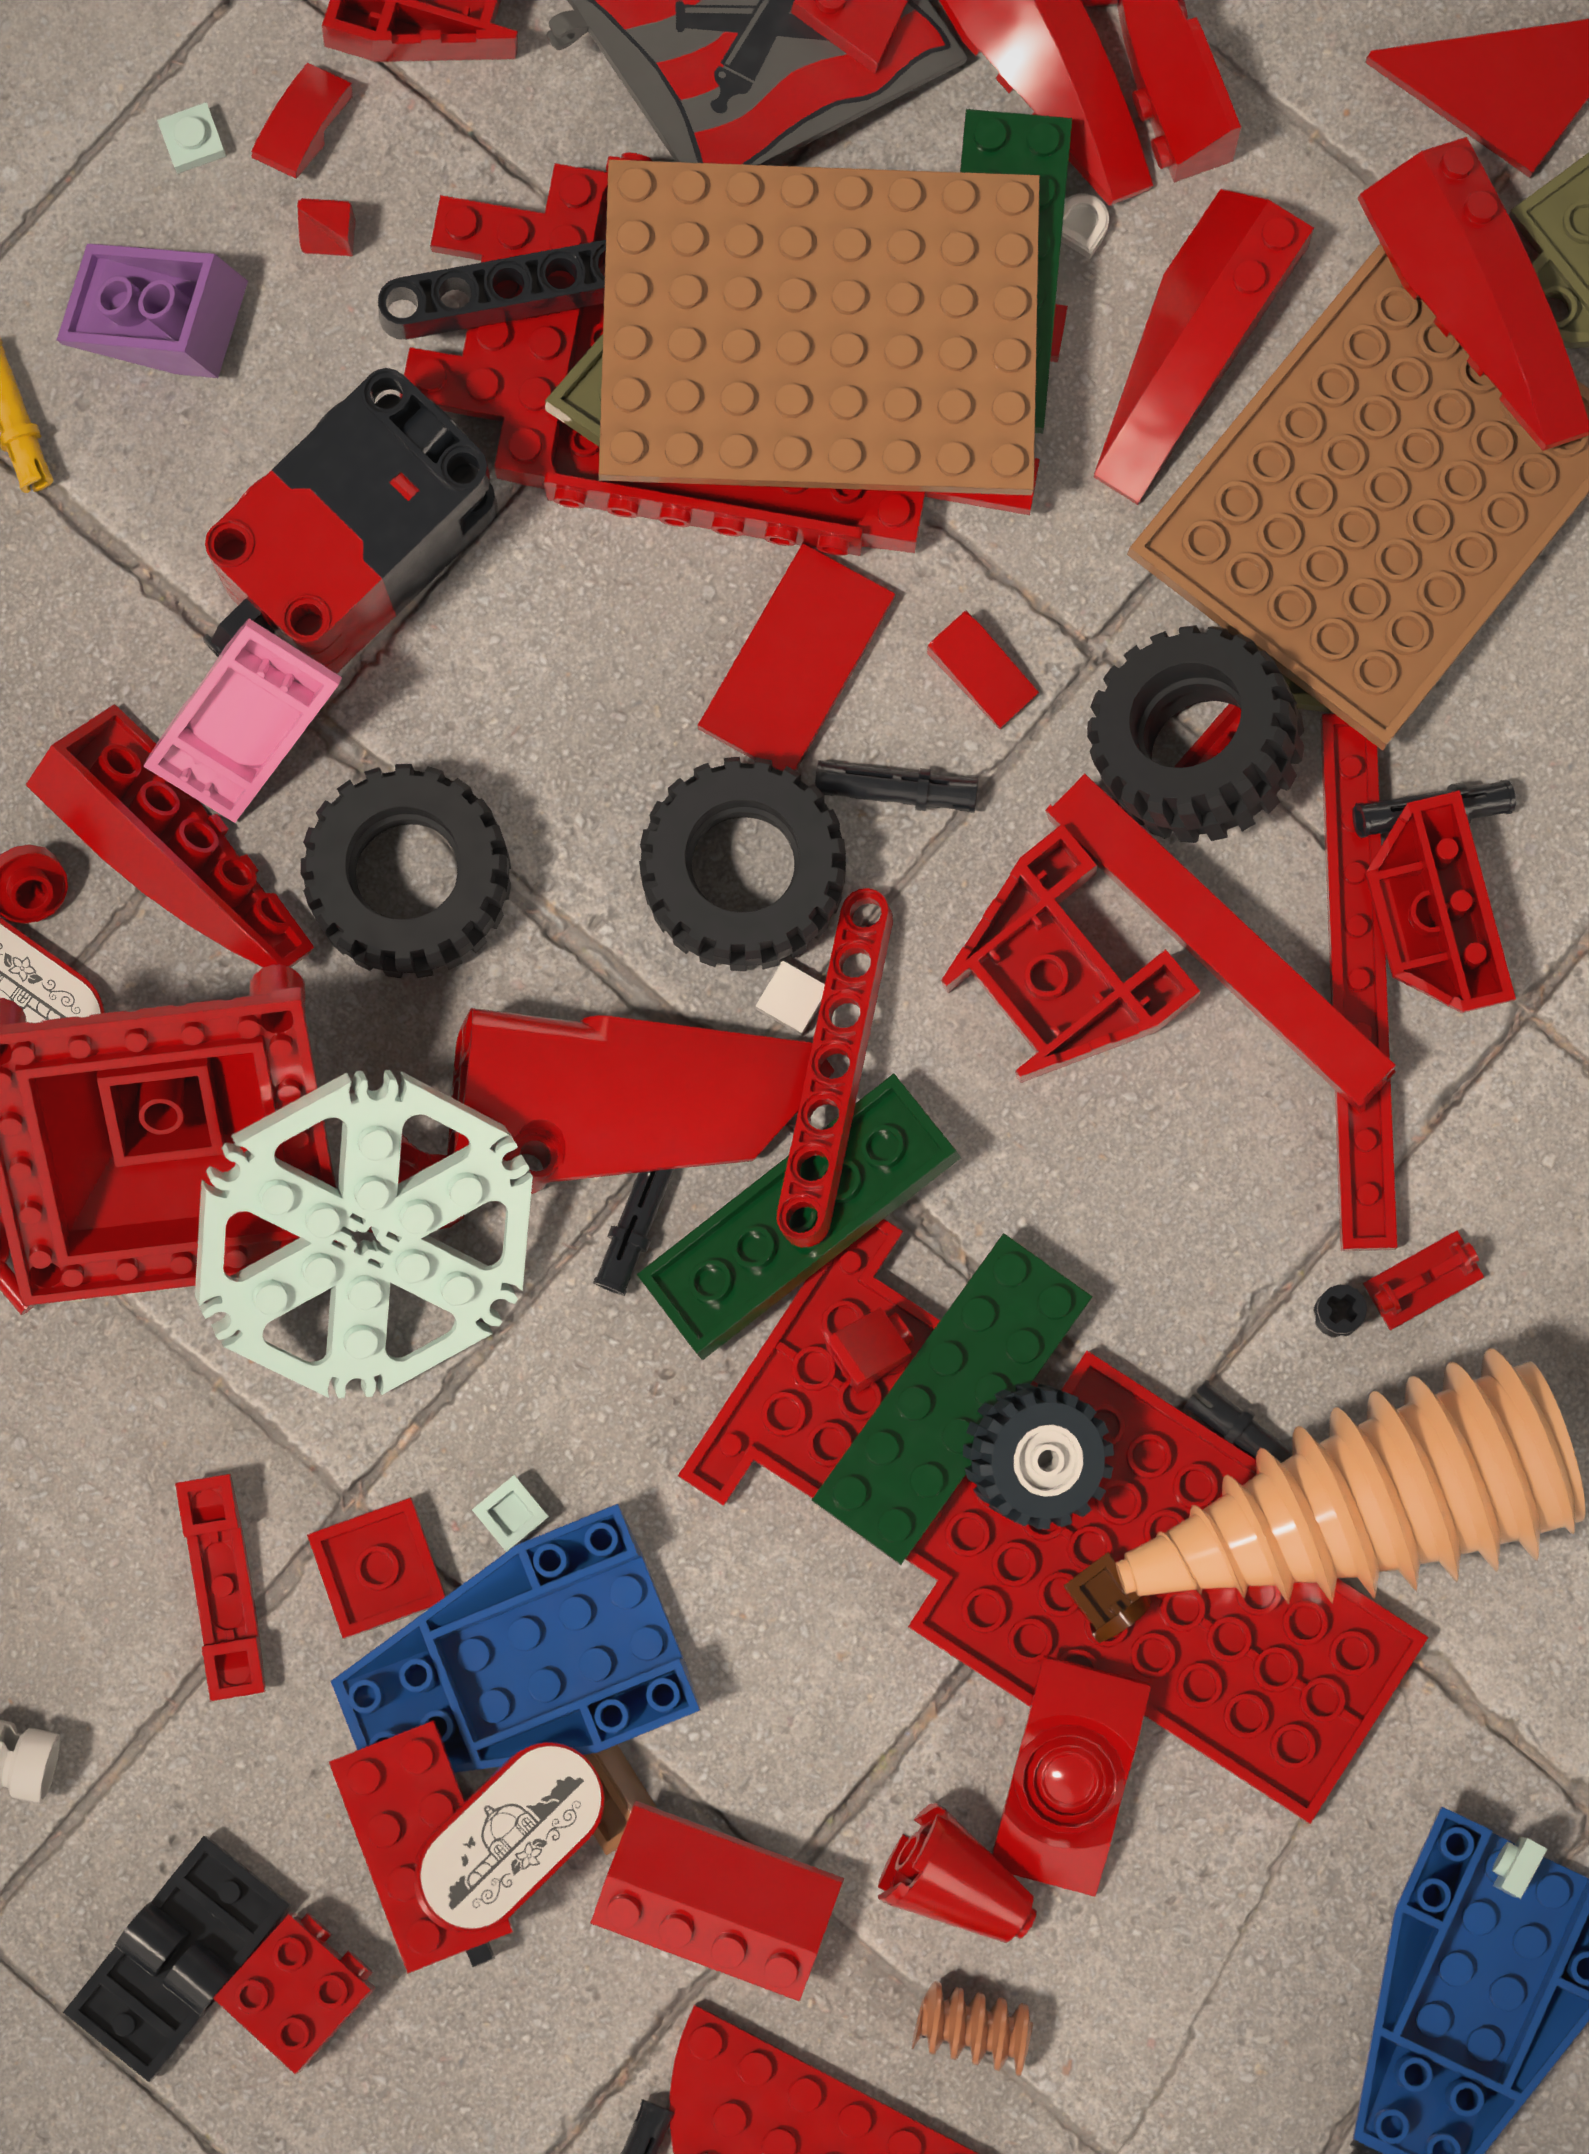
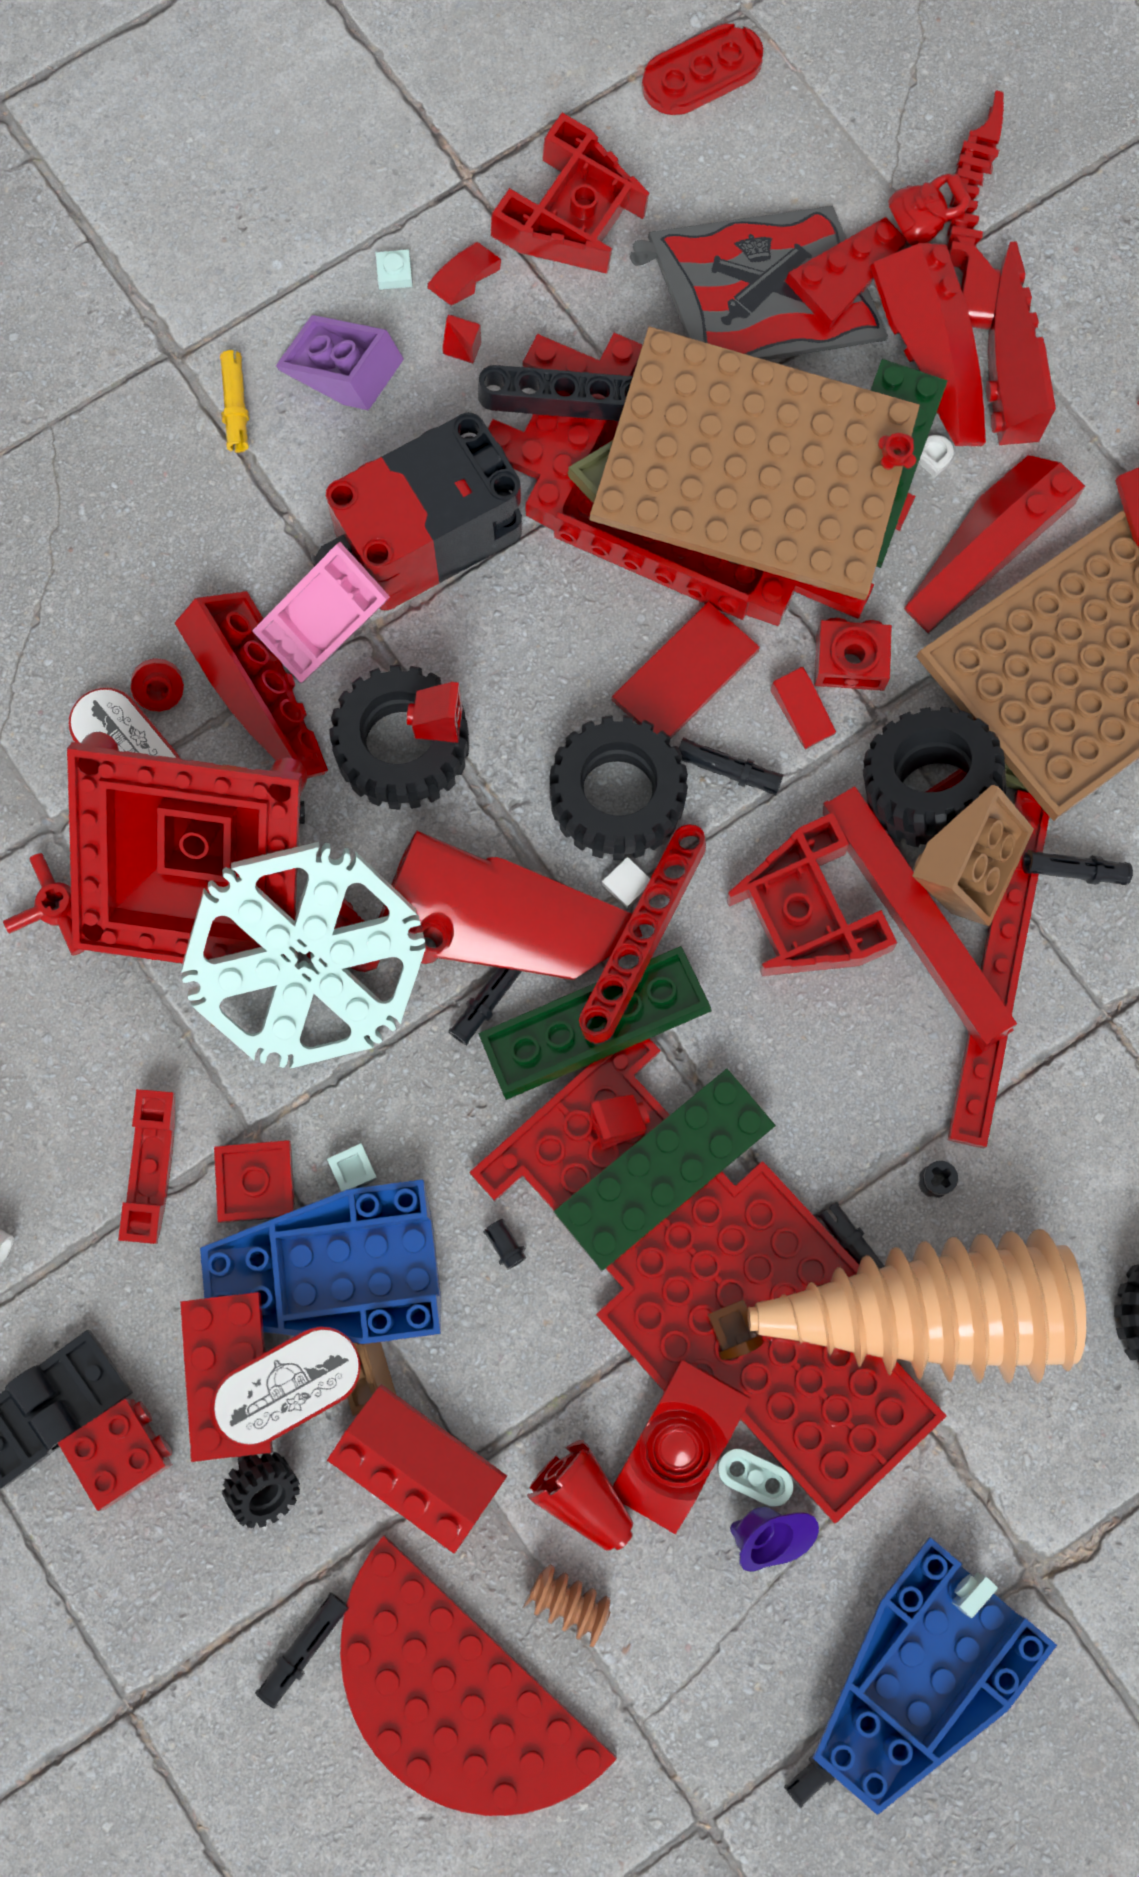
camera: 10 degrees right, 5 degrees down
black wheel [963,1383,1114,1529] -> none
red hinge [1363,1230,1484,1331] -> none
red wedge [1365,790,1516,1013] -> none
none -> black tyre [222,1452,300,1528]
none -> red slope [407,682,463,743]
none -> black pin [483,1218,527,1270]
none -> light aqua plate [717,1449,793,1507]
none -> dark purple piece [730,1506,819,1572]
none -> red brick [814,617,892,691]
none -> red plate [878,433,916,470]
none -> medium nougat slope [913,785,1034,926]

